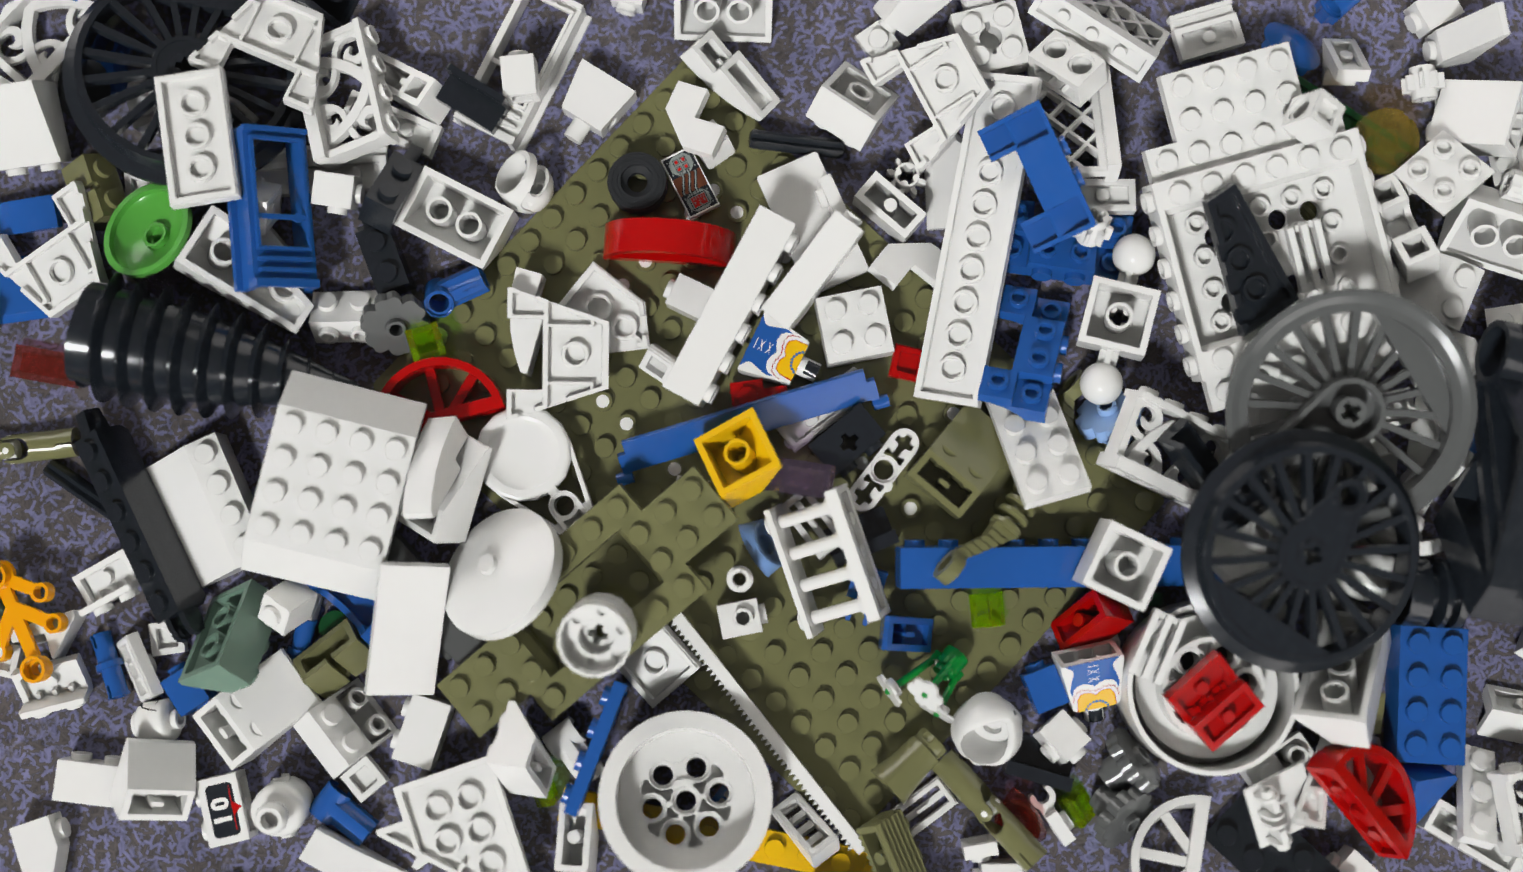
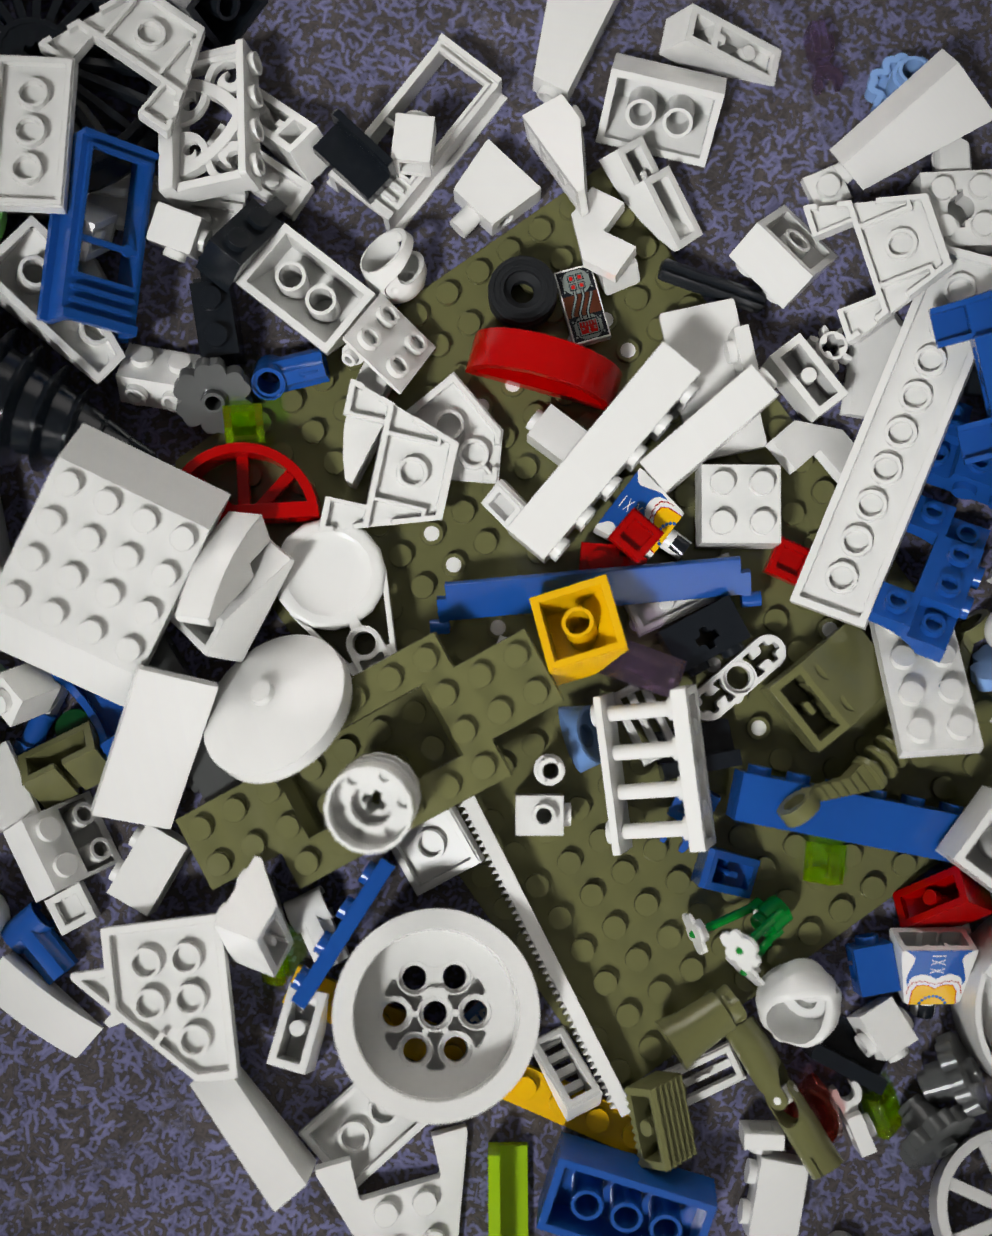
camera: 10 degrees right, 0 degrees up
none -> white hinge [341,293,436,395]
none -> white slope [522,94,589,217]
none -> red tile [607,507,664,564]

